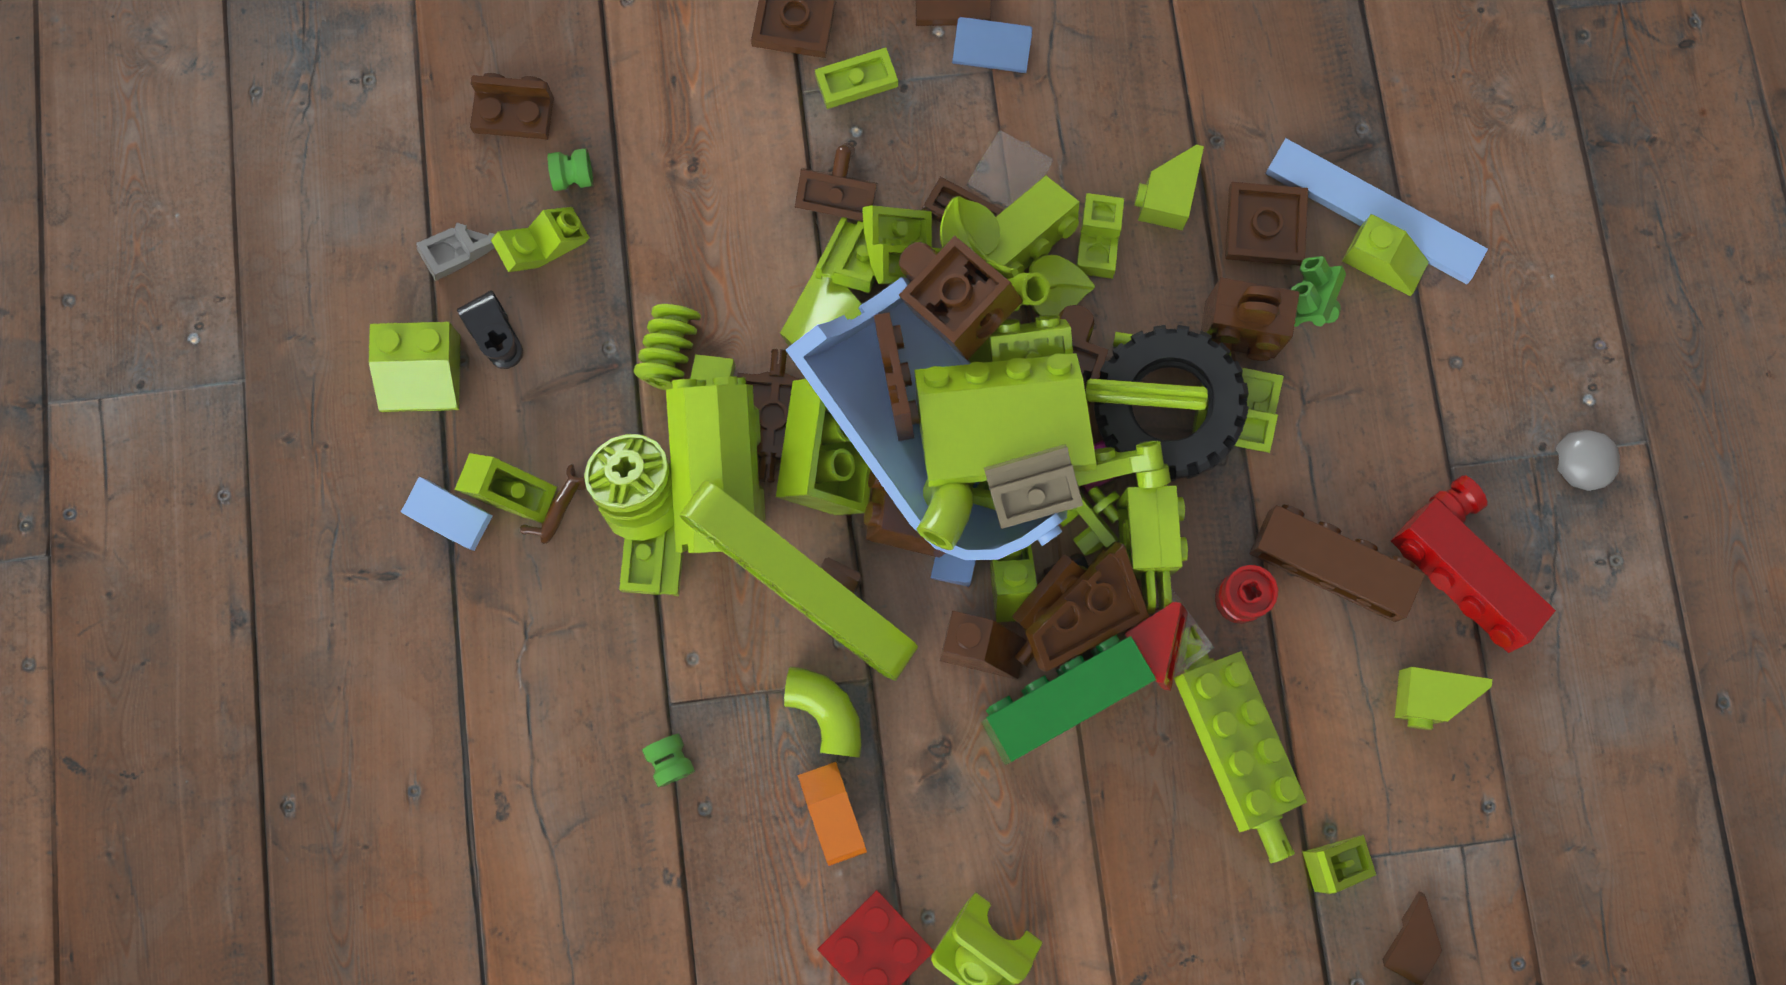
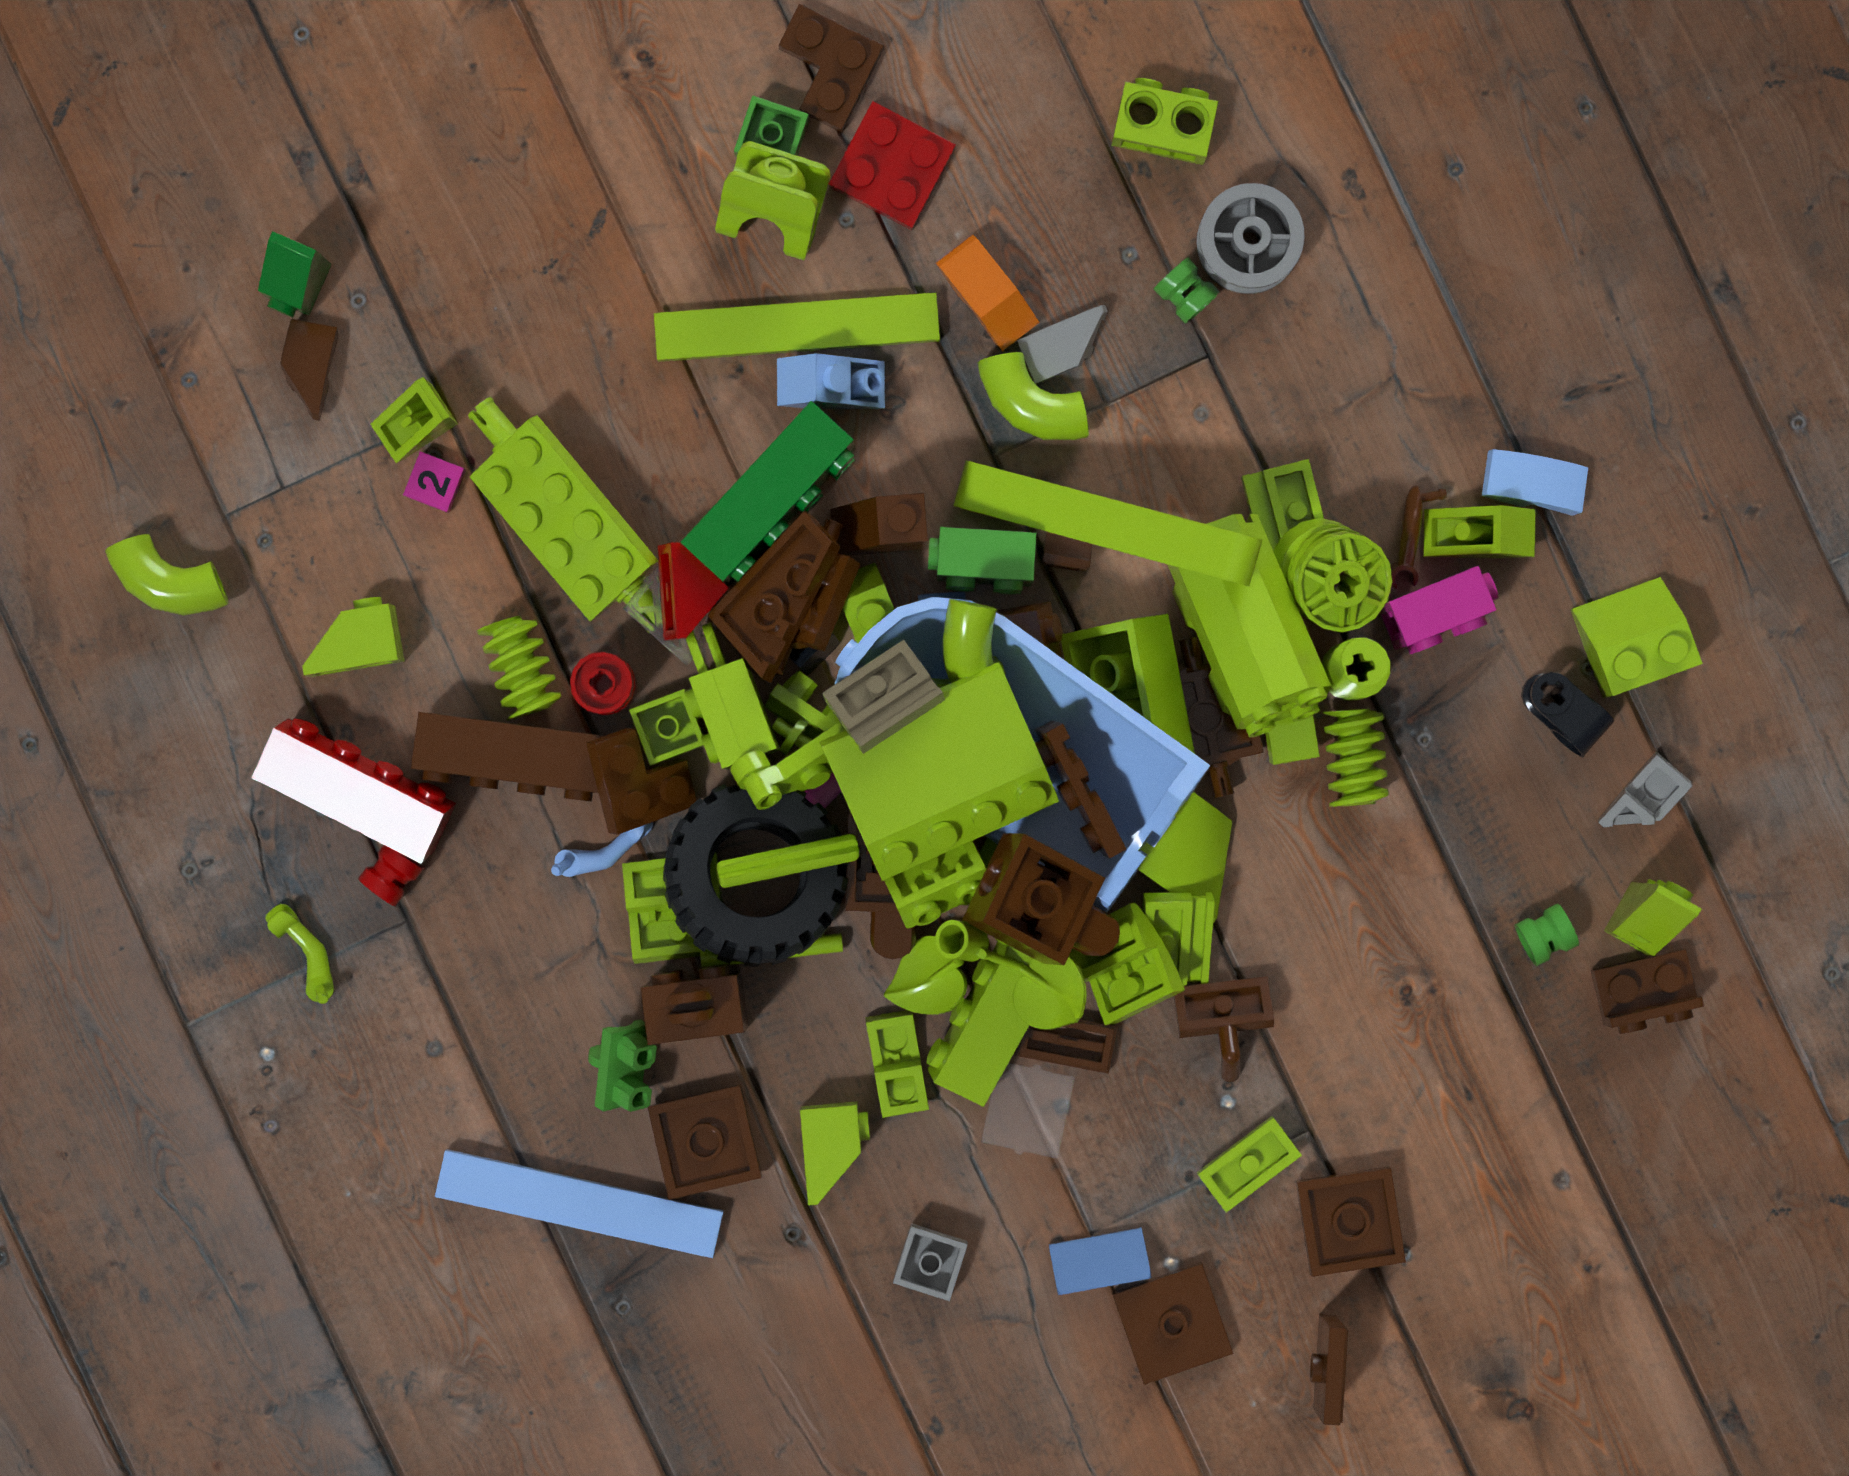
camera: 165 degrees right, 10 degrees up
lime slope [491,207,590,272] -> none
lime slope [1342,214,1429,296] -> none
light grey hair [1556,430,1620,491] -> none
none -> lime cylinder [105,534,229,616]
none -> lime piece [265,904,334,1004]
none -> dark pink tile [403,451,466,513]
none -> lime piece [477,616,562,721]
none -> light blue piece [551,822,653,877]
none -> reddish brown plate [586,728,696,835]
none -> lime piece [629,689,704,766]
none -> lime tile [654,293,940,362]
none -> light blue slope [777,353,885,409]
none -> light grey piece [893,1223,968,1301]
none -> bright green brick [928,527,1036,594]
none -> light grey slope [1017,305,1108,384]
none -> lime brick [1111,78,1218,165]
none -> light grey wheel [1196,183,1305,294]
none -> lime piece [1321,638,1390,700]
none -> dark pink brick [1380,566,1499,654]
none -> lime slope [1604,879,1702,956]

